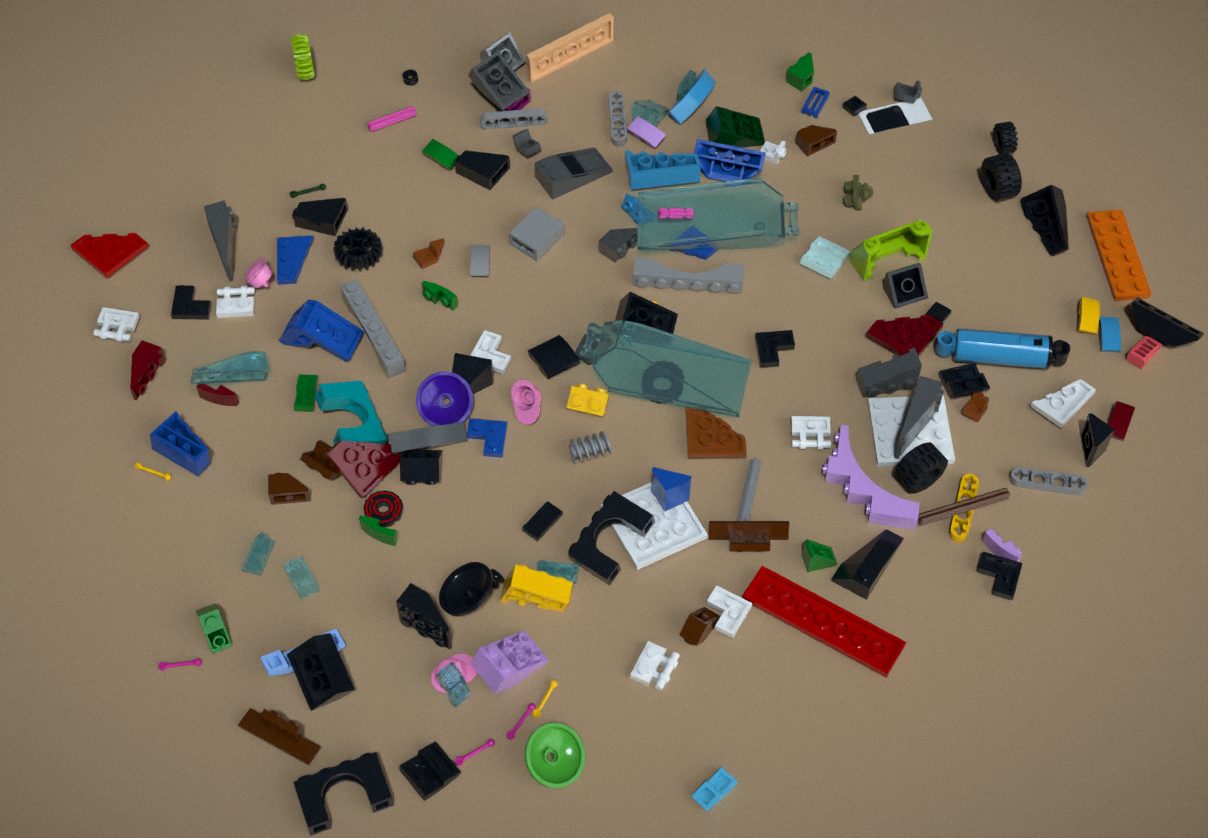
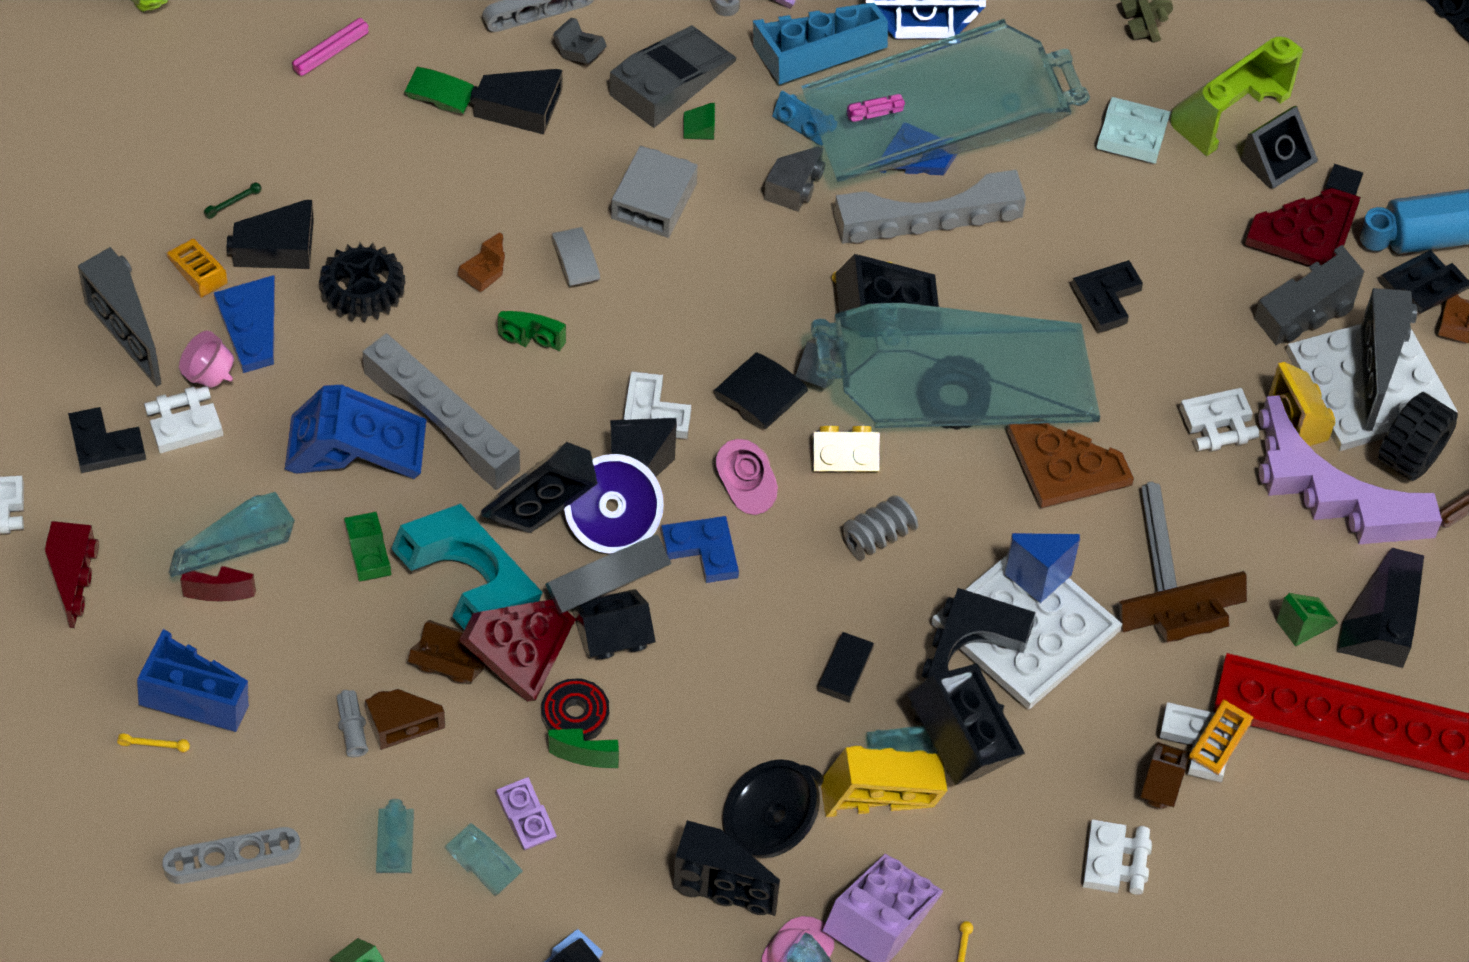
camera: 20 degrees left, 0 degrees up
none -> light grey beam [163,827,301,884]
none -> light orange slope [166,238,228,298]
none -> light grey axle [337,689,368,757]
none -> black slope [481,442,598,533]
none -> lavender slope [495,777,557,851]
none -> green slope [684,103,715,140]
none -> black slope [907,663,1025,785]
none -> light orange slope [1188,700,1253,775]
none -> yellow slope [1268,362,1335,446]

